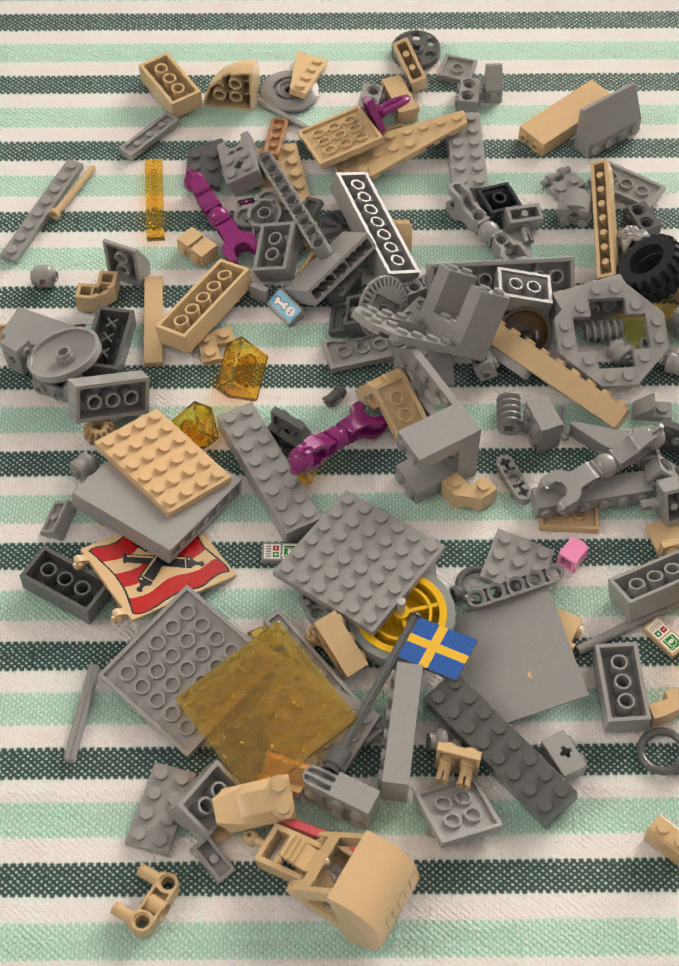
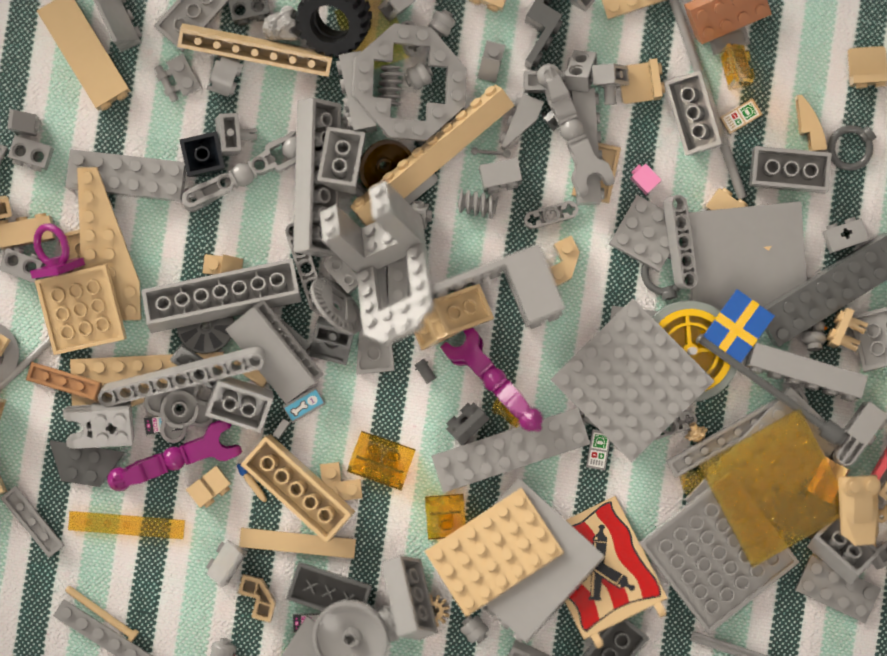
camera: 85 degrees left, 30 degrees up
tan brick [310,610,368,680] -> none

